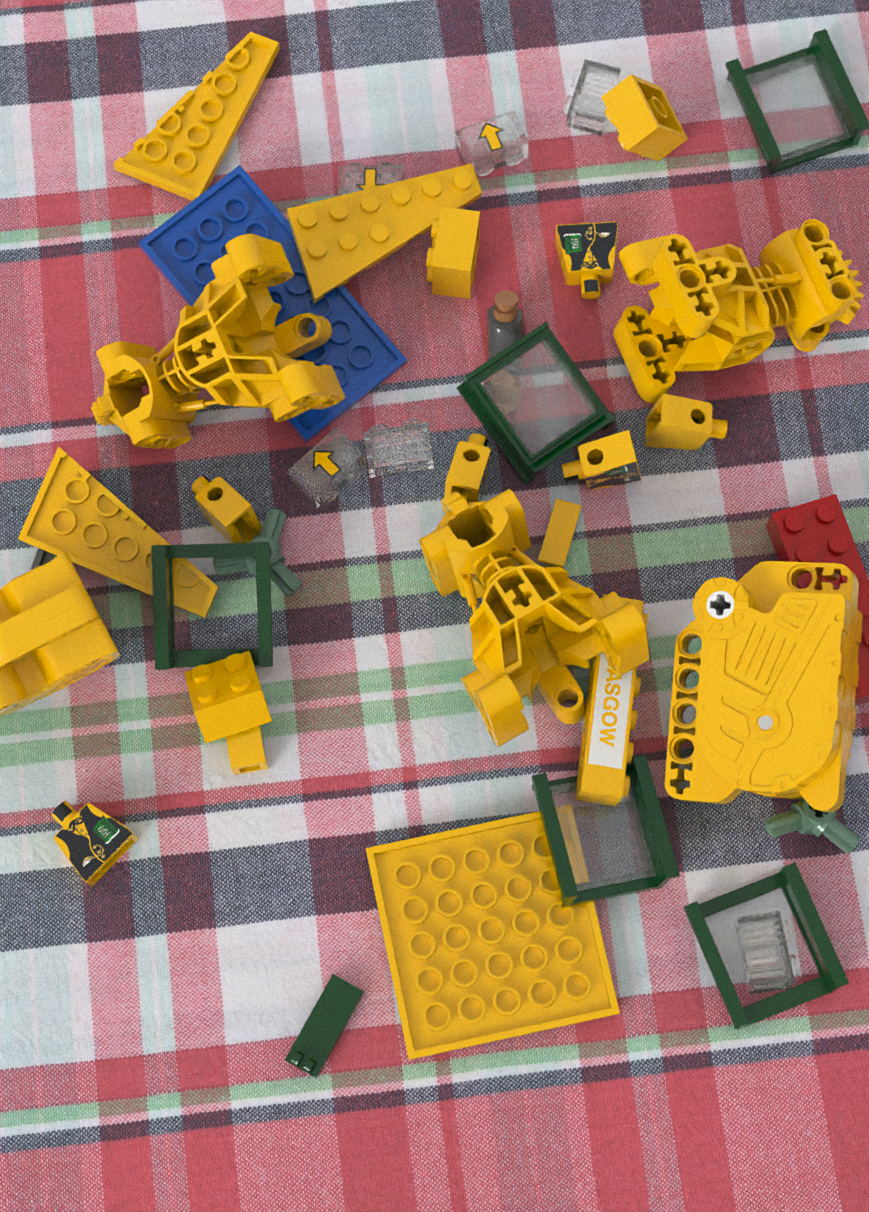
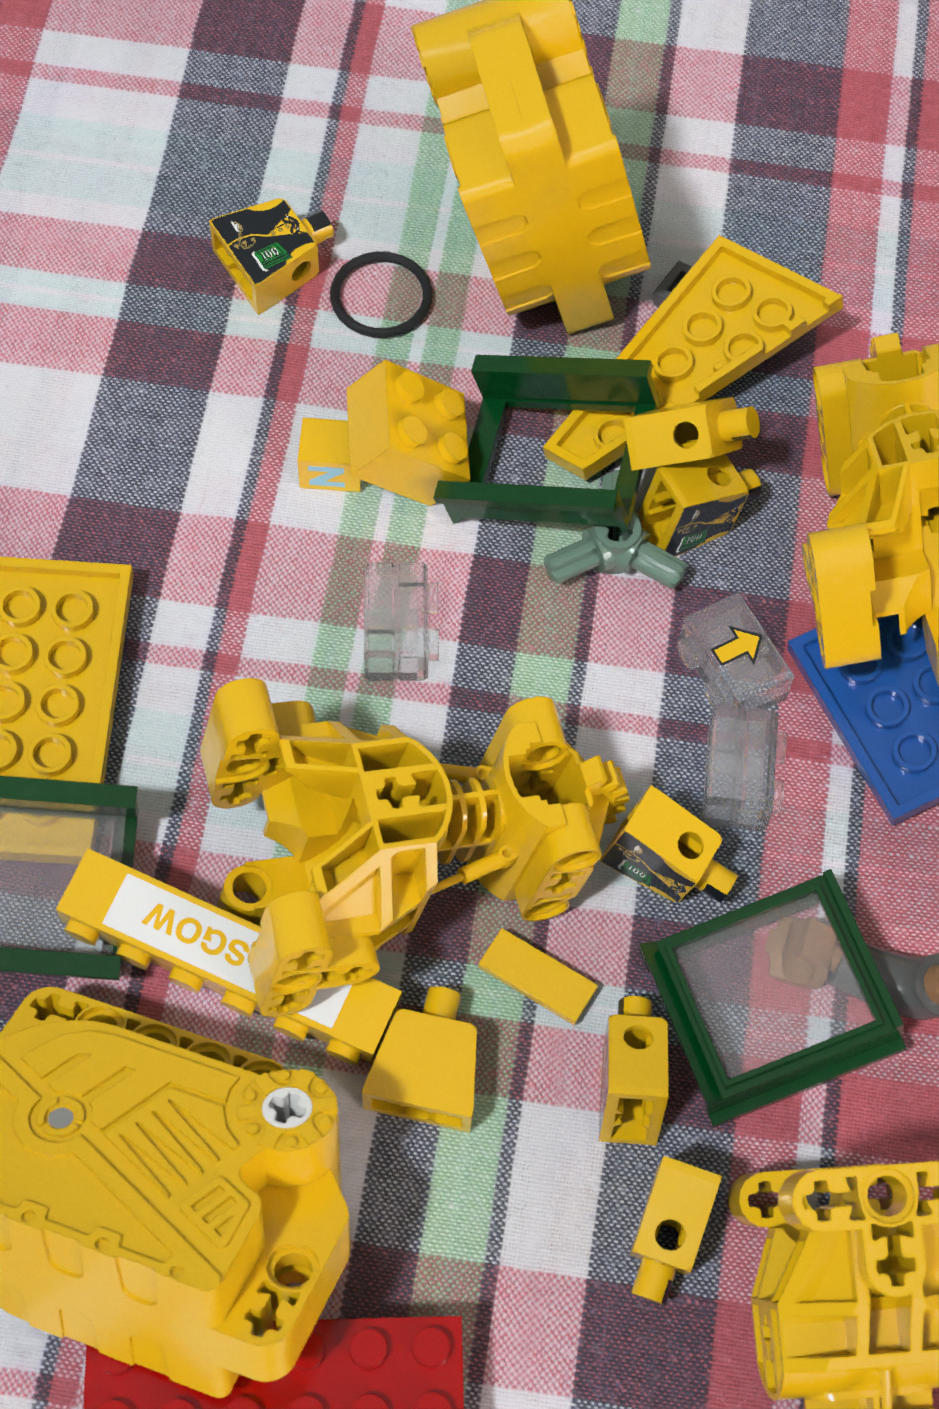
camera: 100 degrees right, 10 degrees down
none -> black tyre [330,251,433,338]
none -> yellow torso [362,986,477,1133]
none -> clear brick [364,562,439,681]
none -> yellow torso [623,397,760,471]

